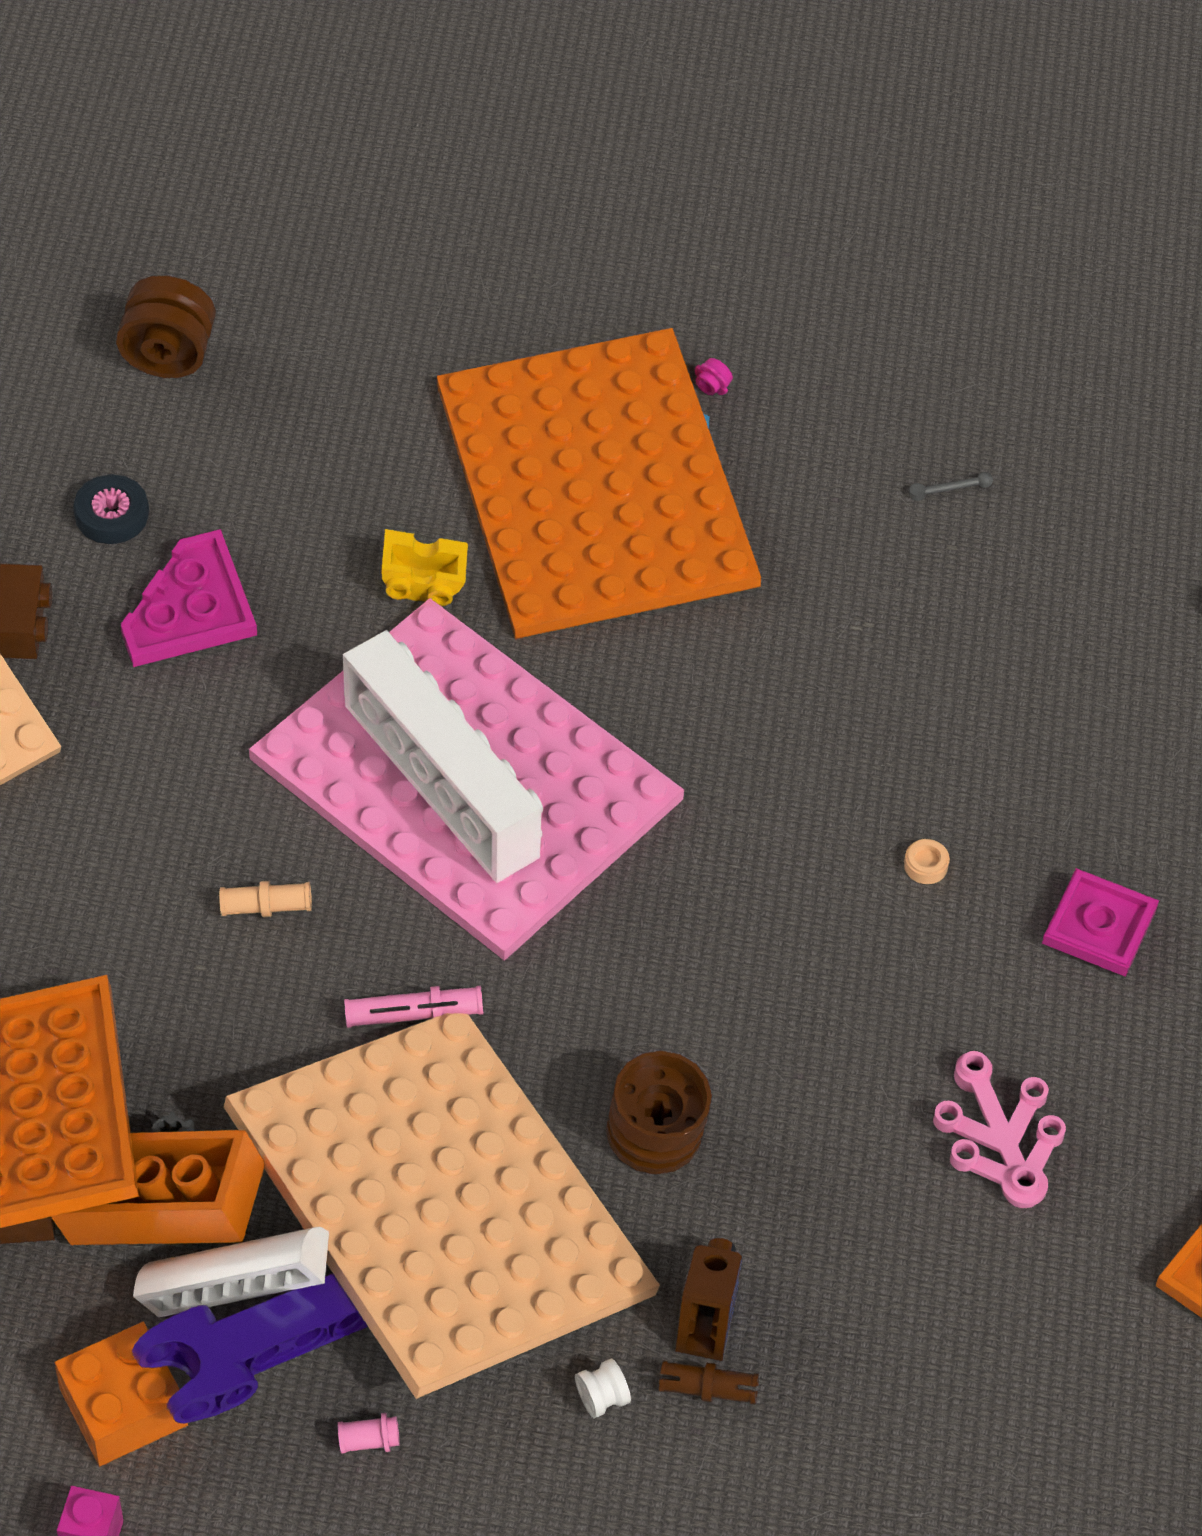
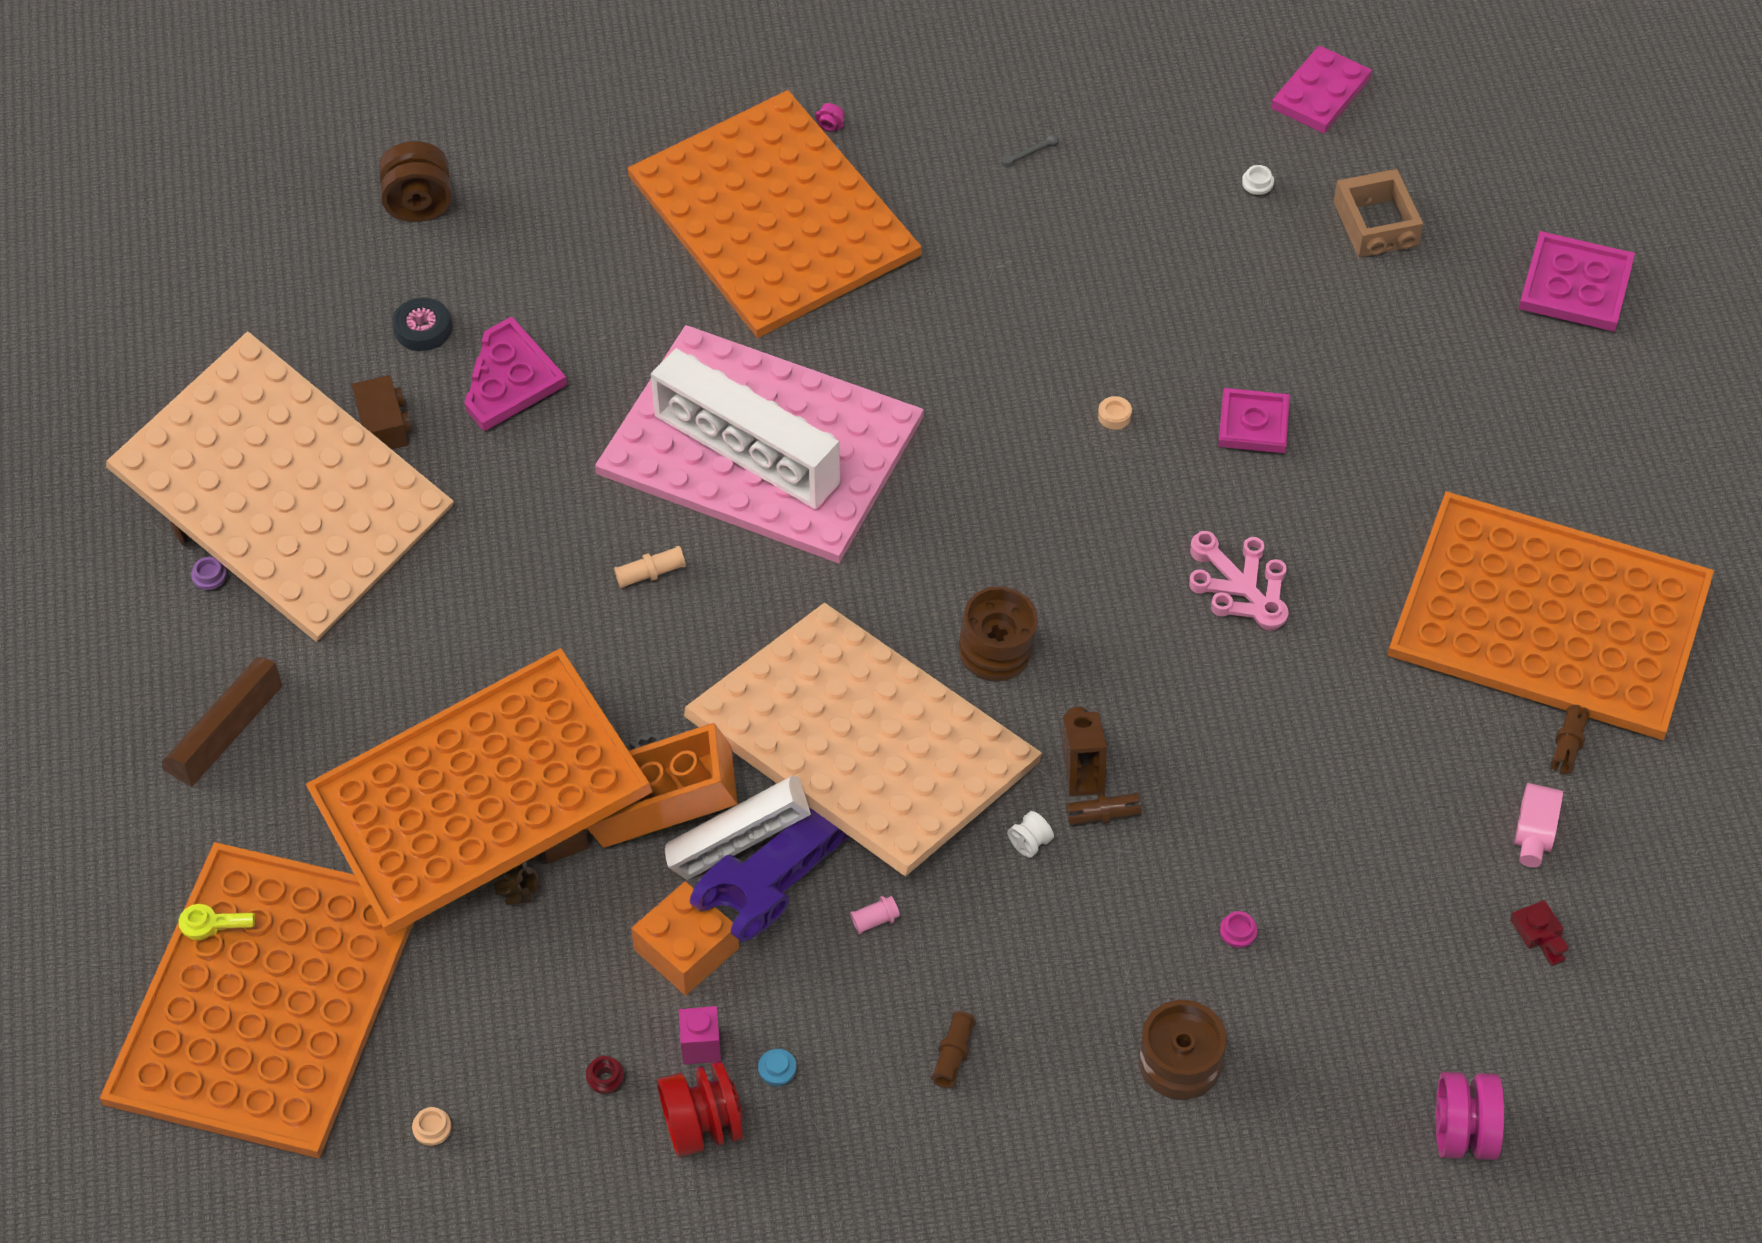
camera: 15 degrees left, 0 degrees up
bright pink pin [344,986,483,1028] -> none
yellow cylinder [382,529,468,606] -> none

